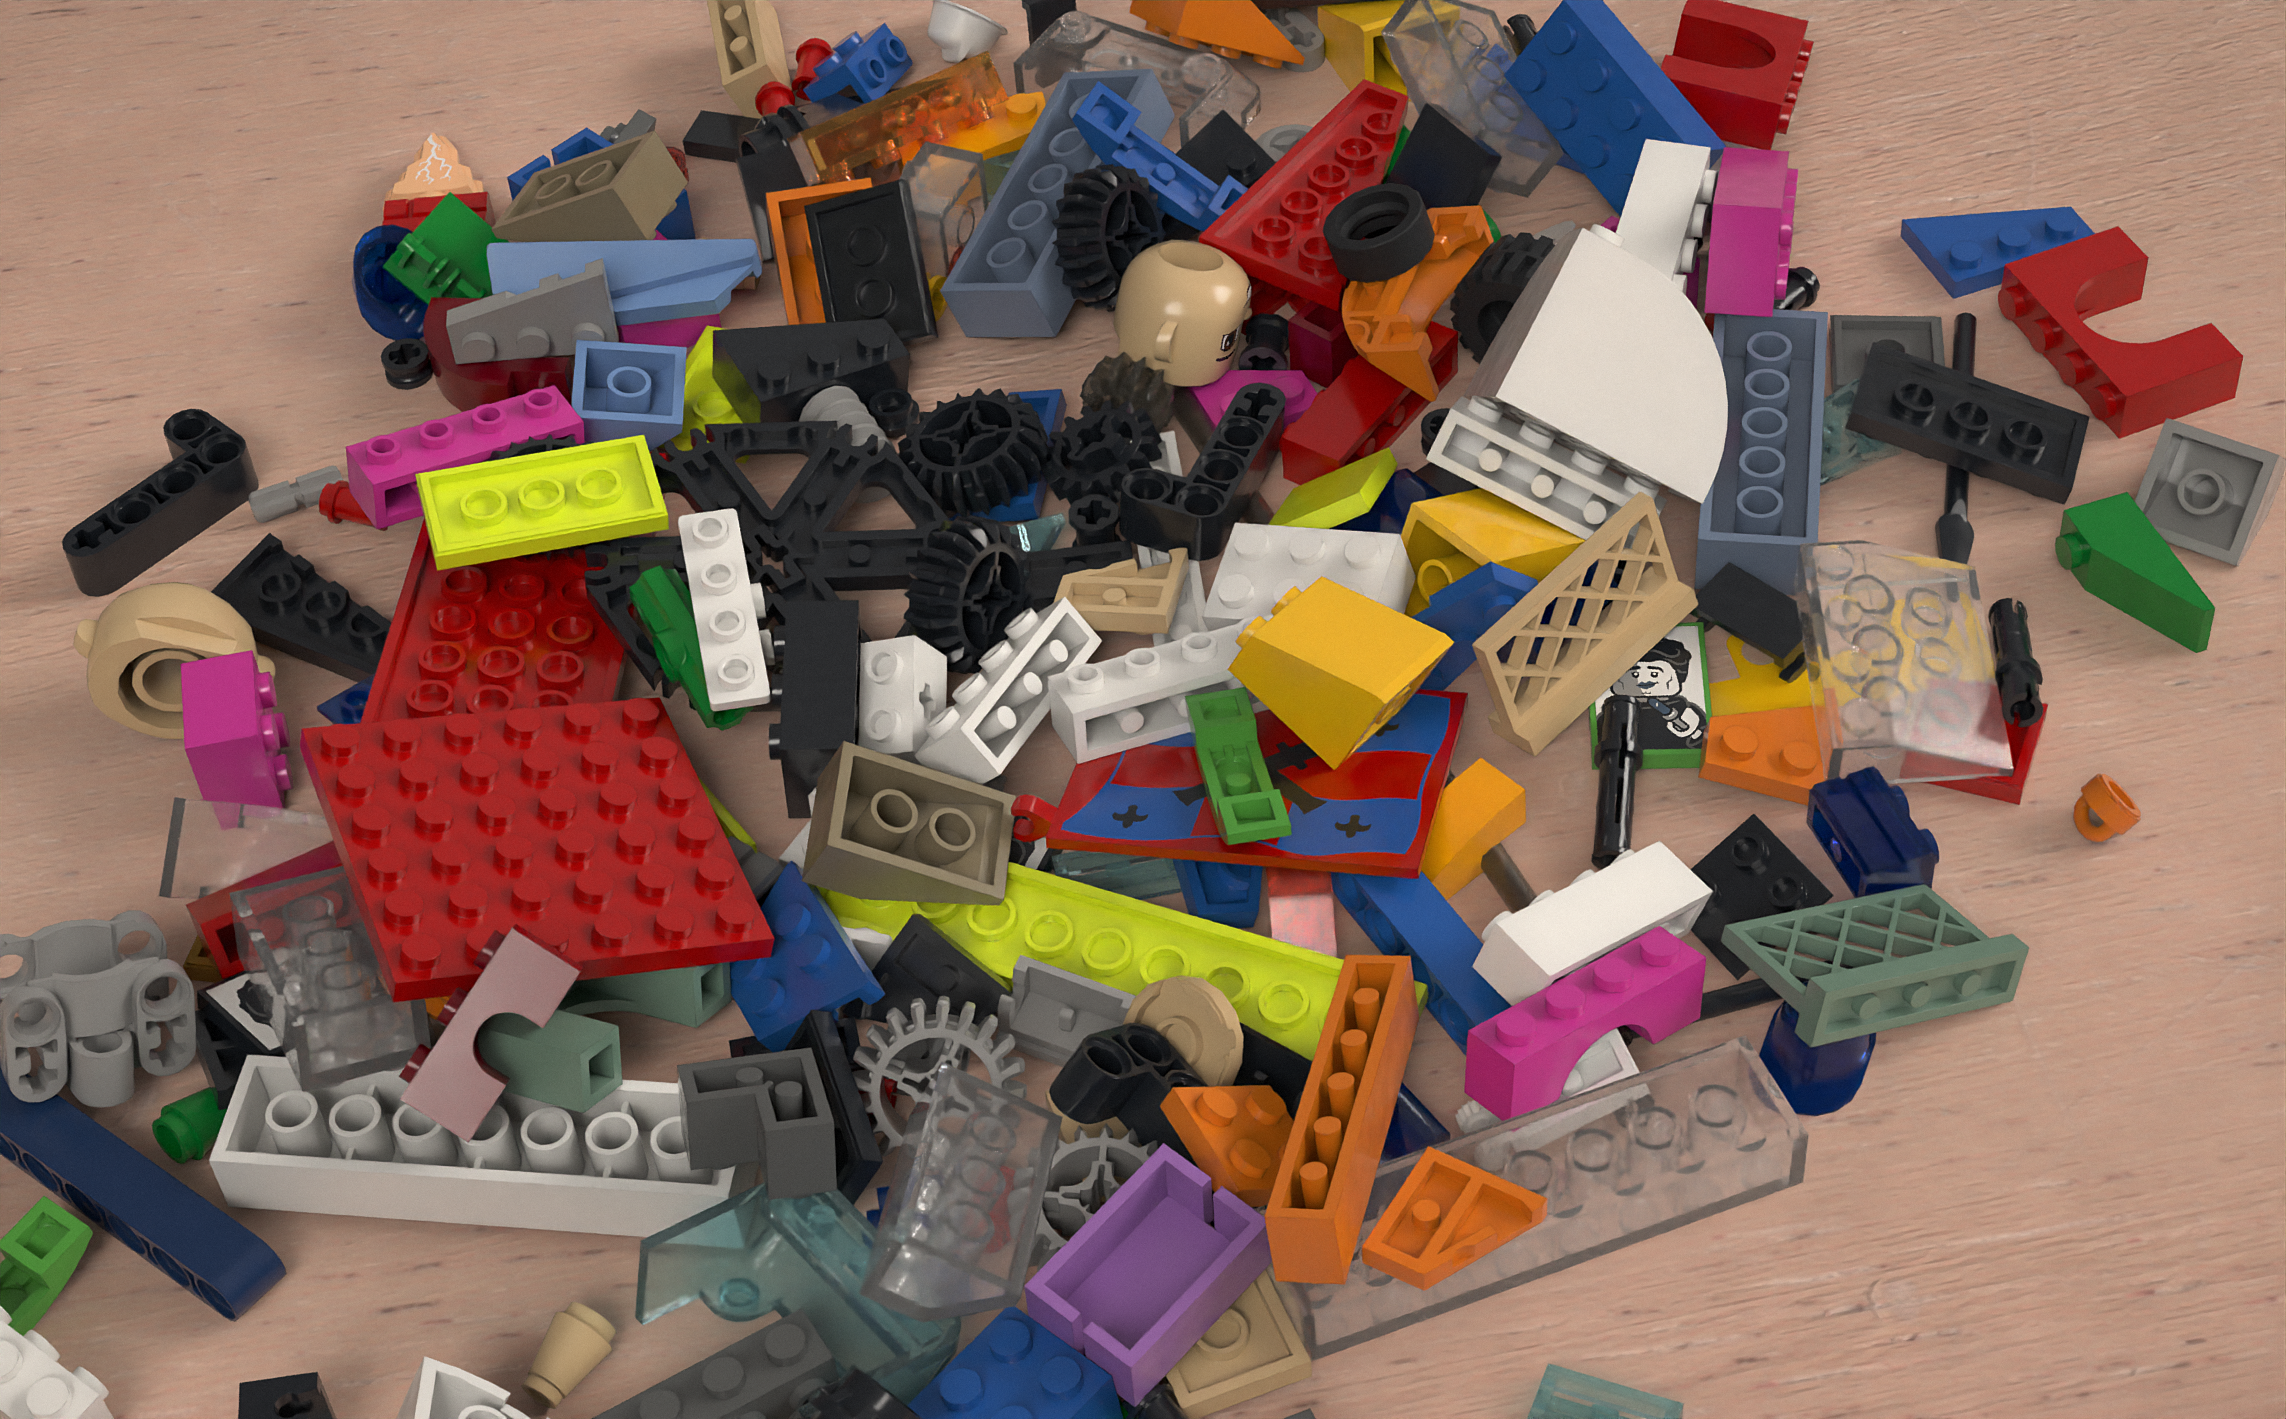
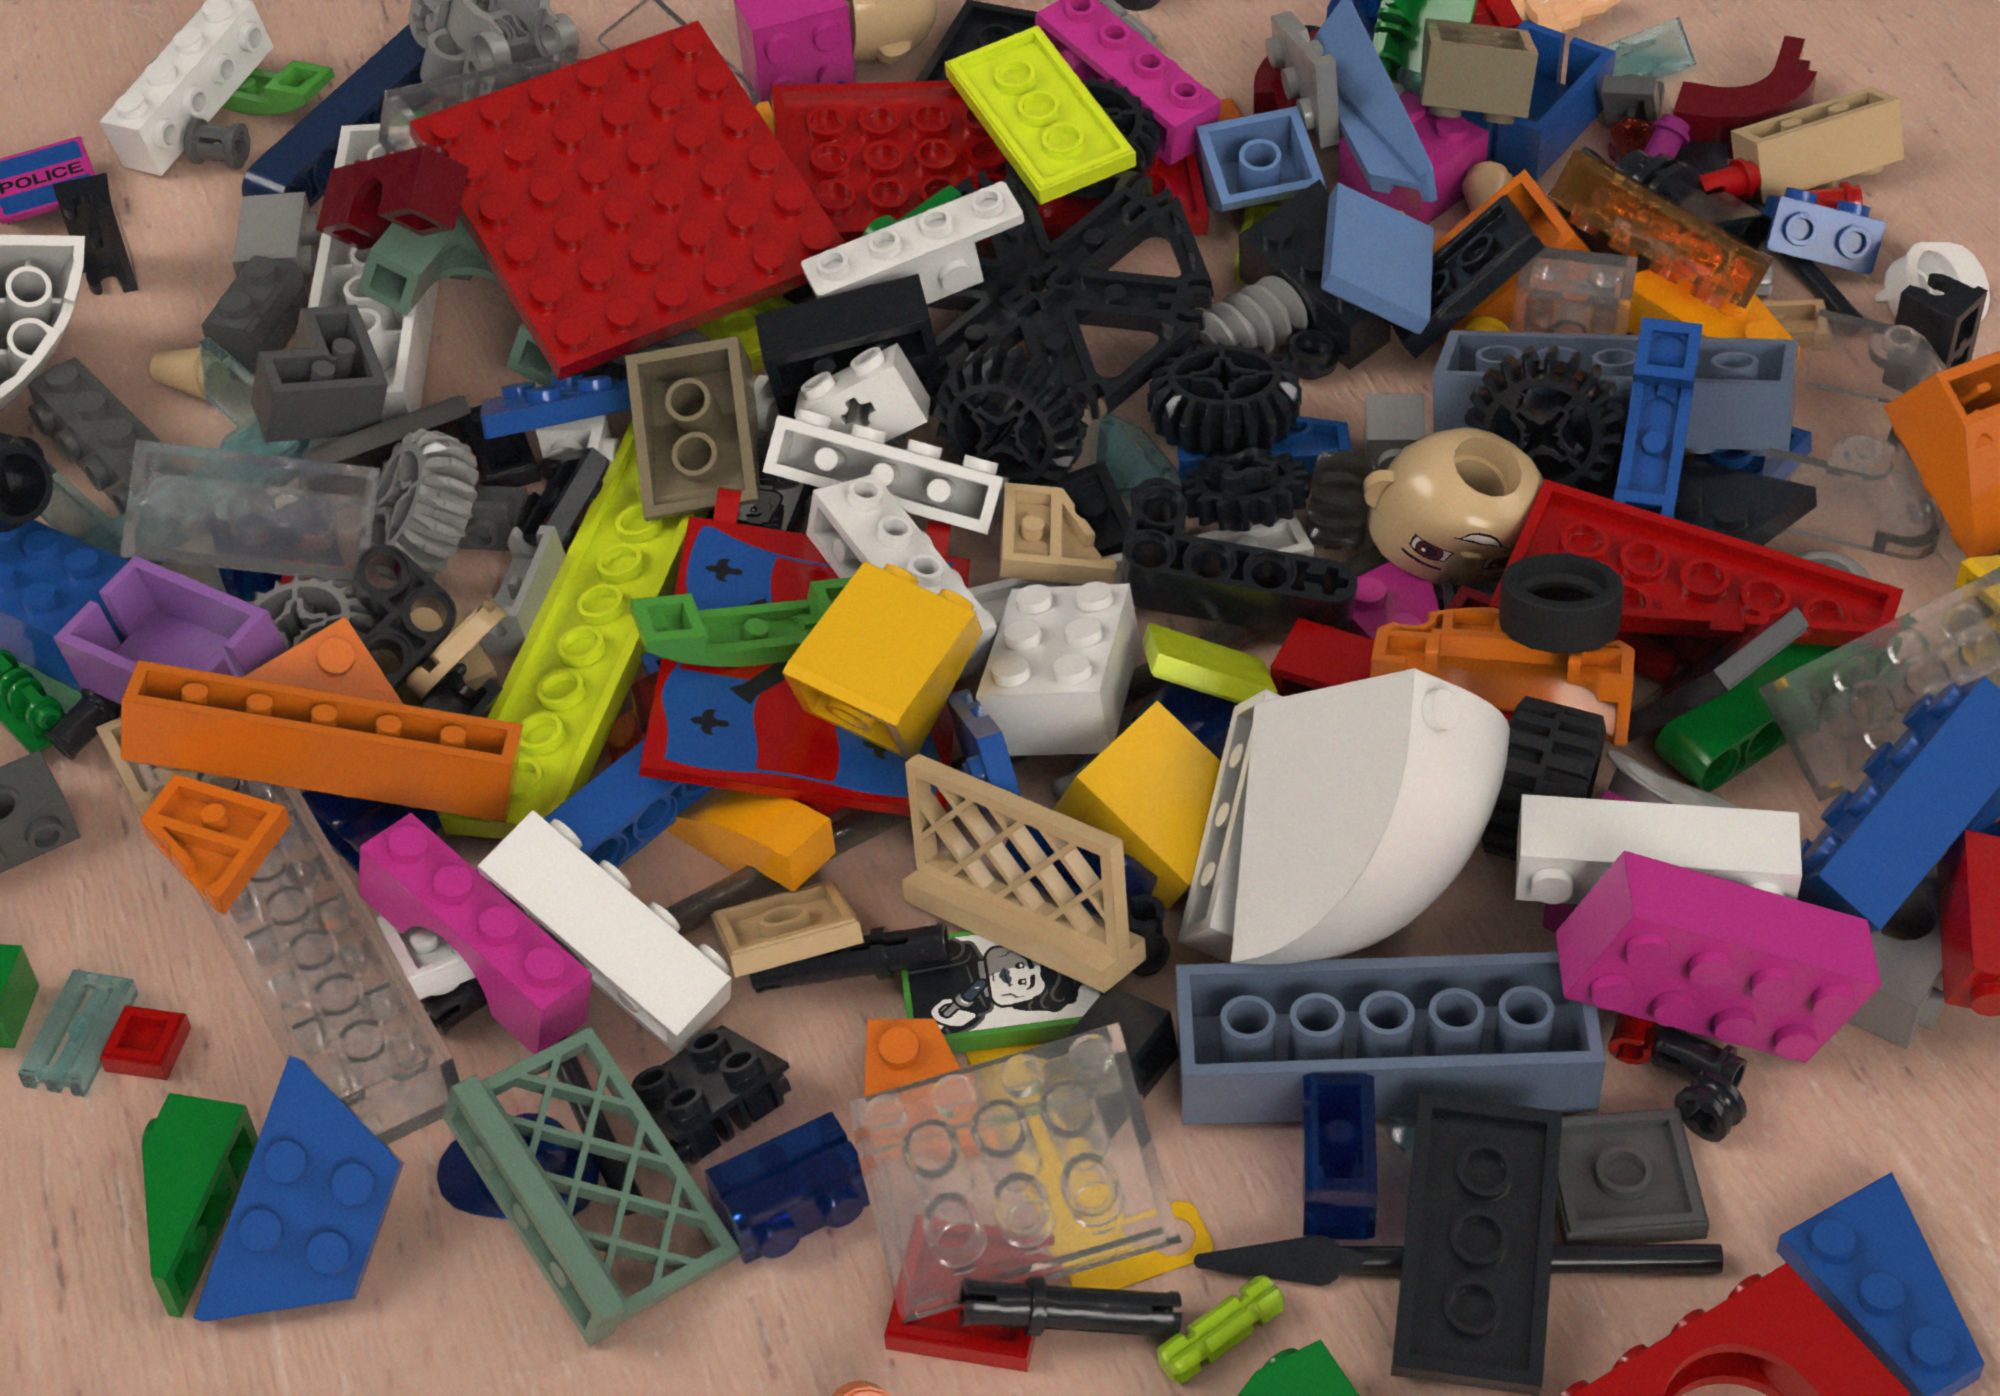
camera: 80 degrees right, 0 degrees up
none -> red tile [99,1005,192,1080]
none -> green slope [142,1093,259,1318]
none -> dark grey bush [184,118,250,169]
none -> blue wing [193,1055,404,1322]
none -> dark grey brick [201,256,309,379]
none -> light grey brick [232,192,322,295]
none -> tan tile [710,880,864,978]
none -> lime axle [1157,1275,1284,1384]
none -> clear blue brick [1302,1072,1378,1240]
none -> medium blue tile [1321,182,1434,334]
none -> light grey brick [1364,394,1426,478]
none -> clear light blue slope [1602,17,1697,80]
none -> magenta pin [1644,114,1691,159]
none -> dark red arch [1673,36,1817,159]
none -> black bush [1674,1071,1747,1142]

